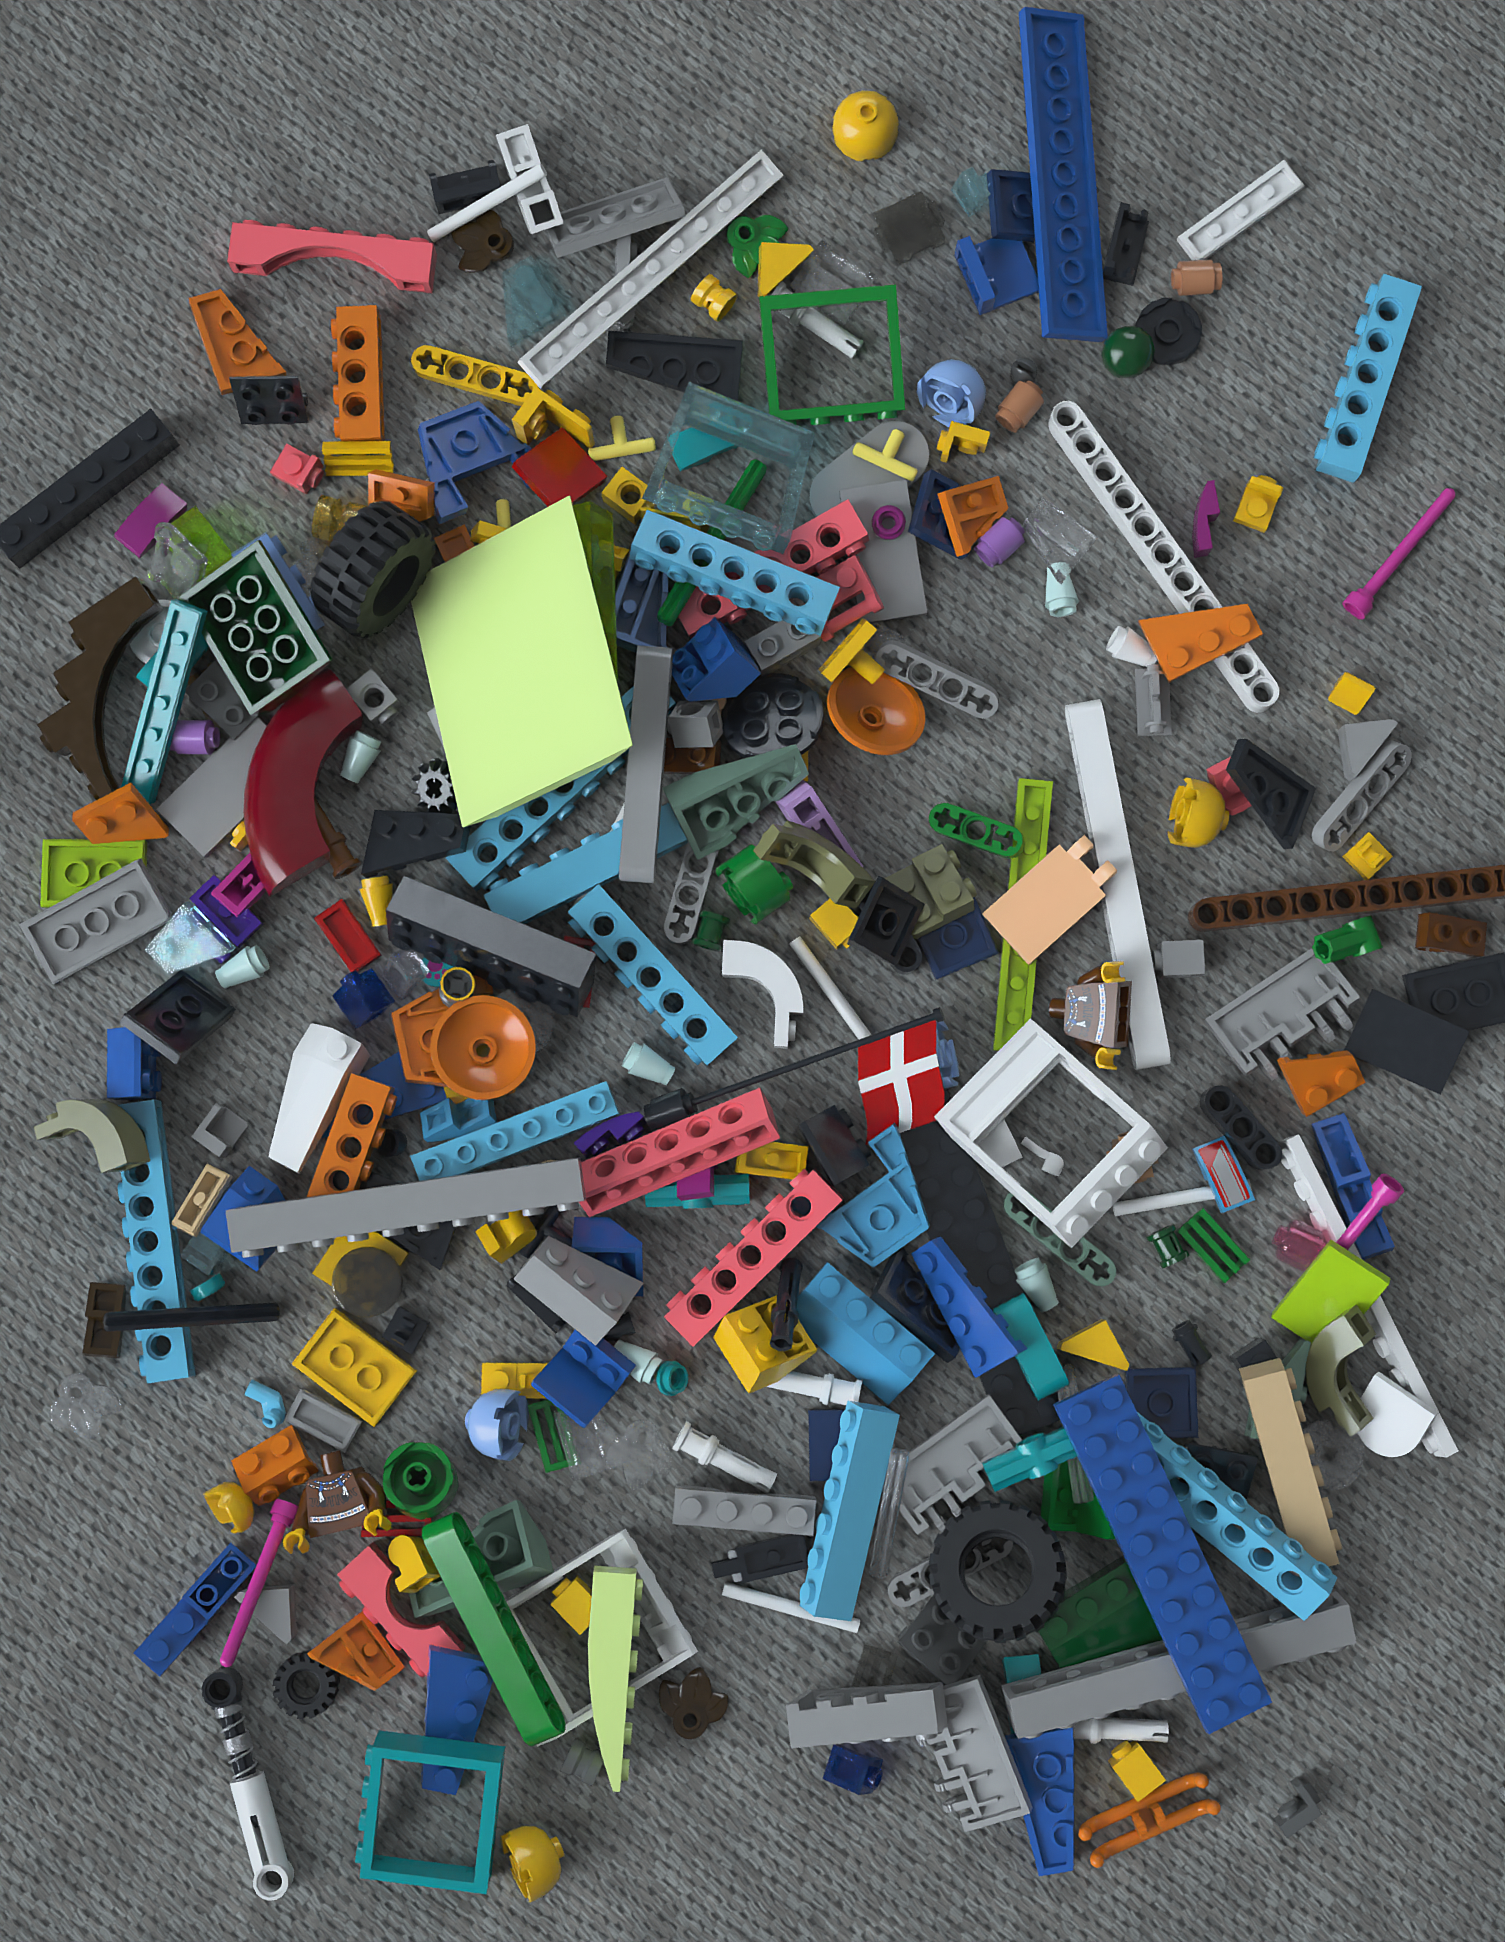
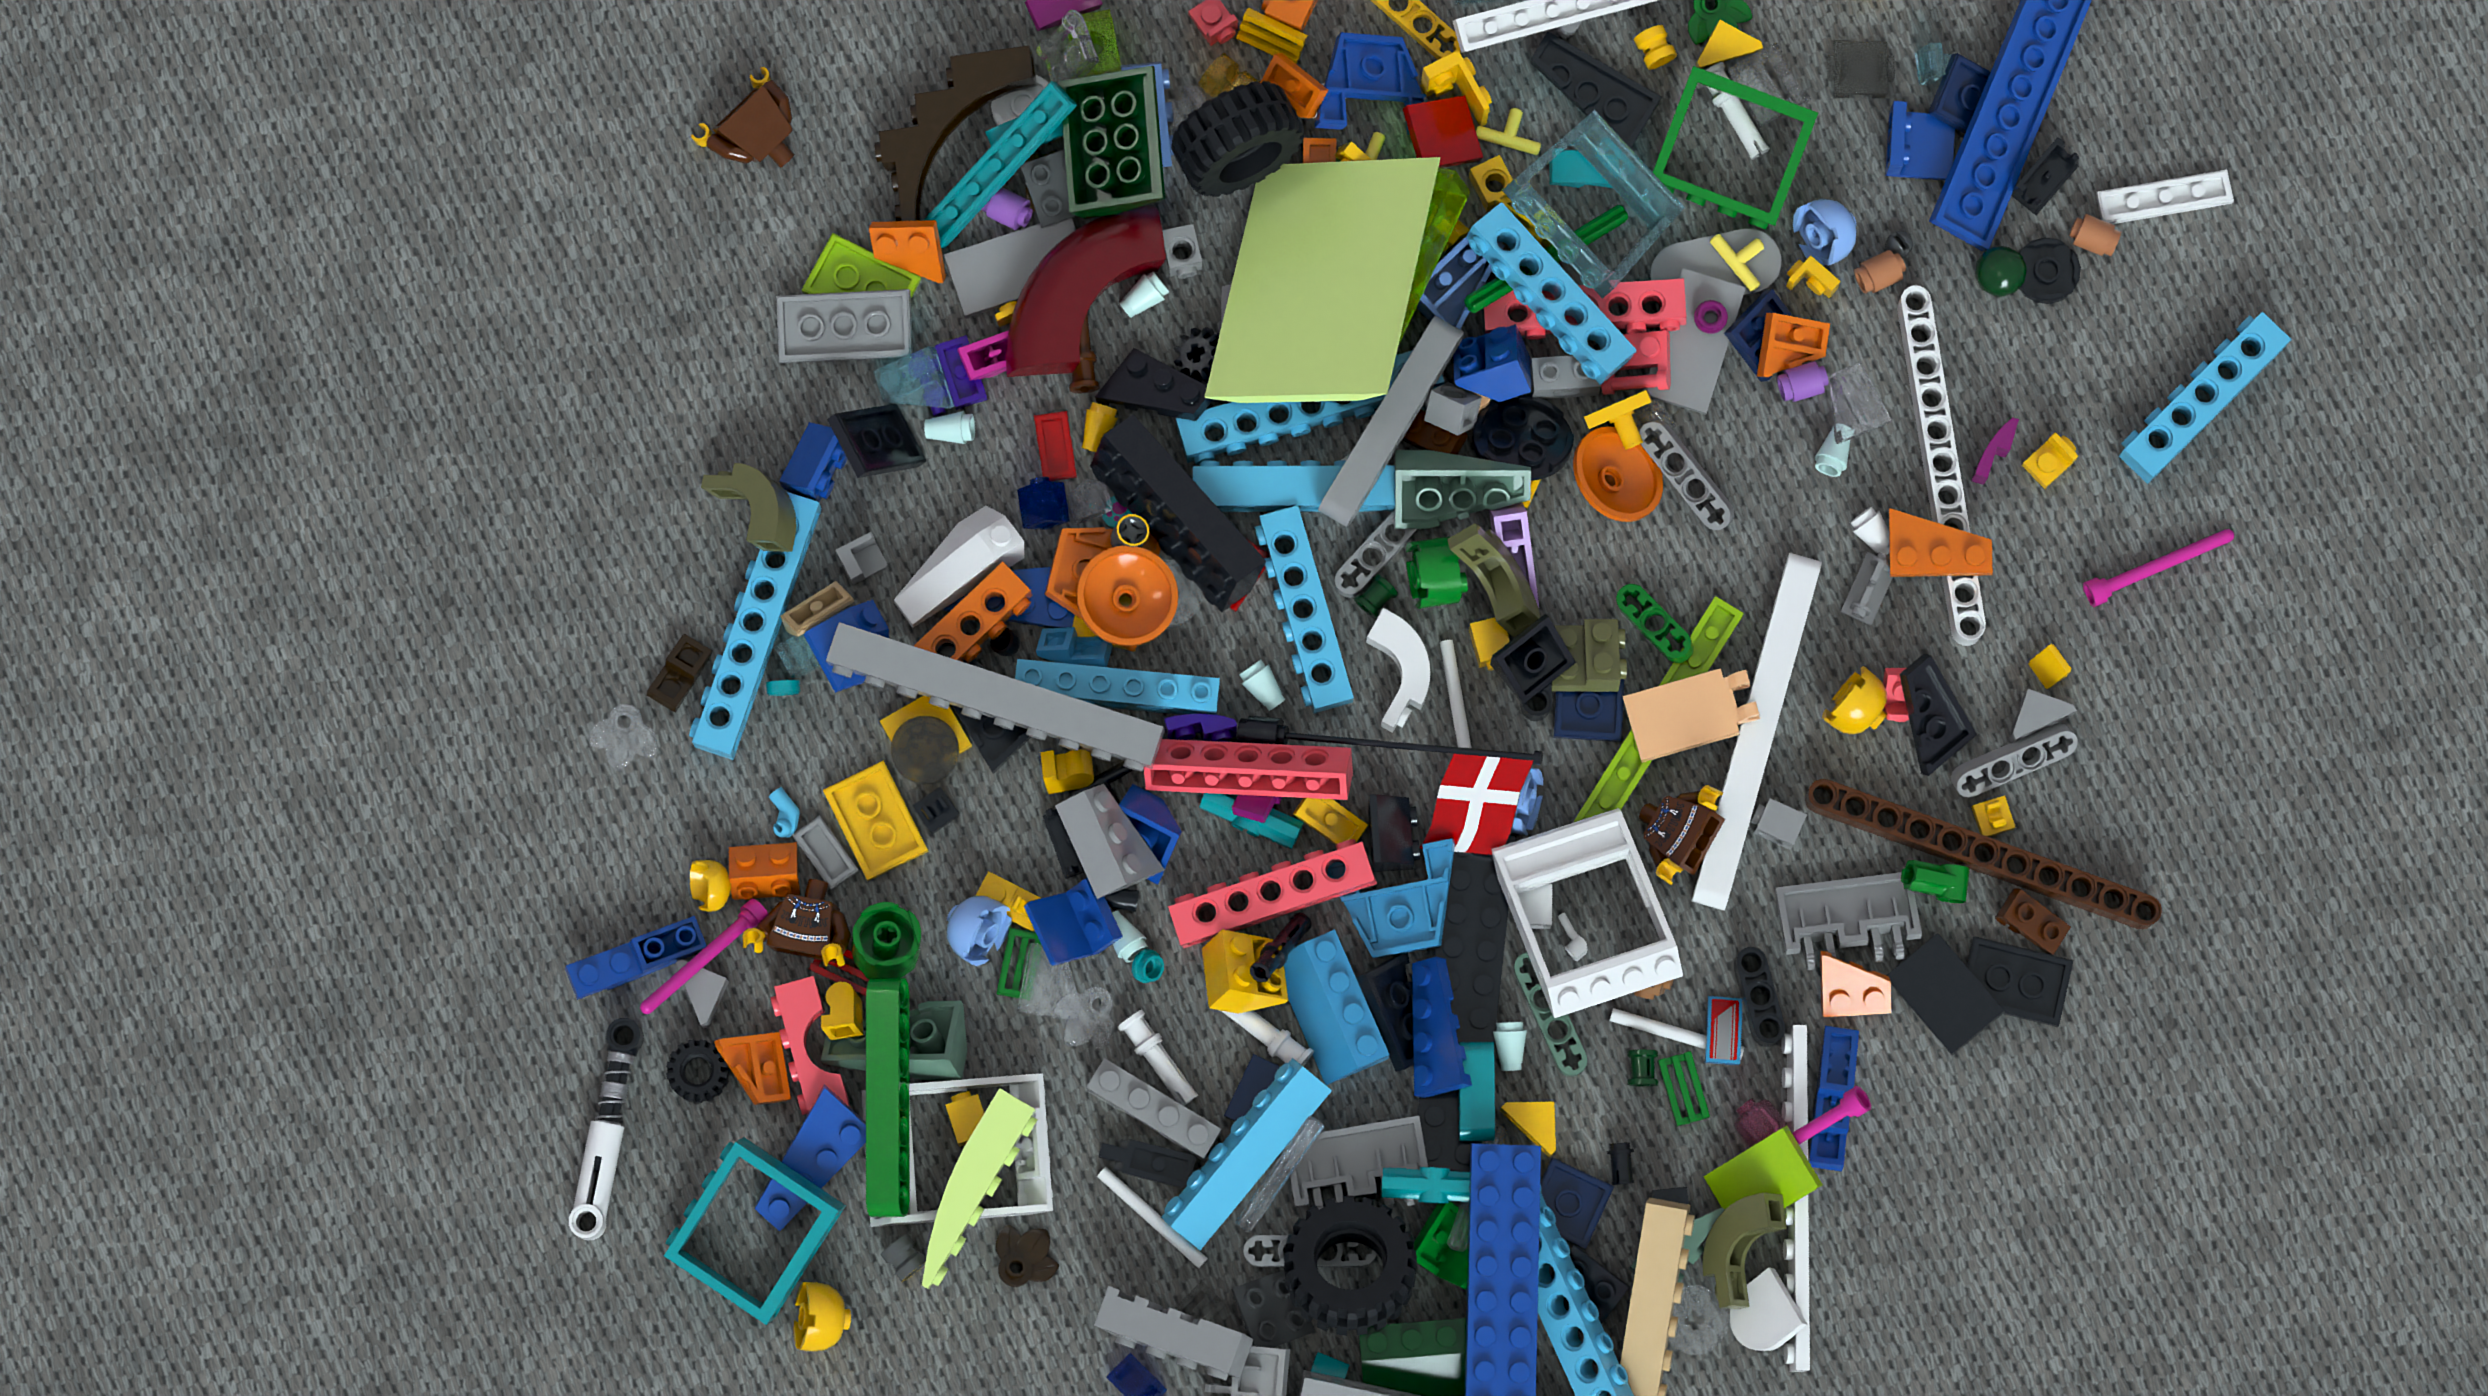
camera: 25 degrees right, 5 degrees down
black axle [103,1302,280,1332] -> none

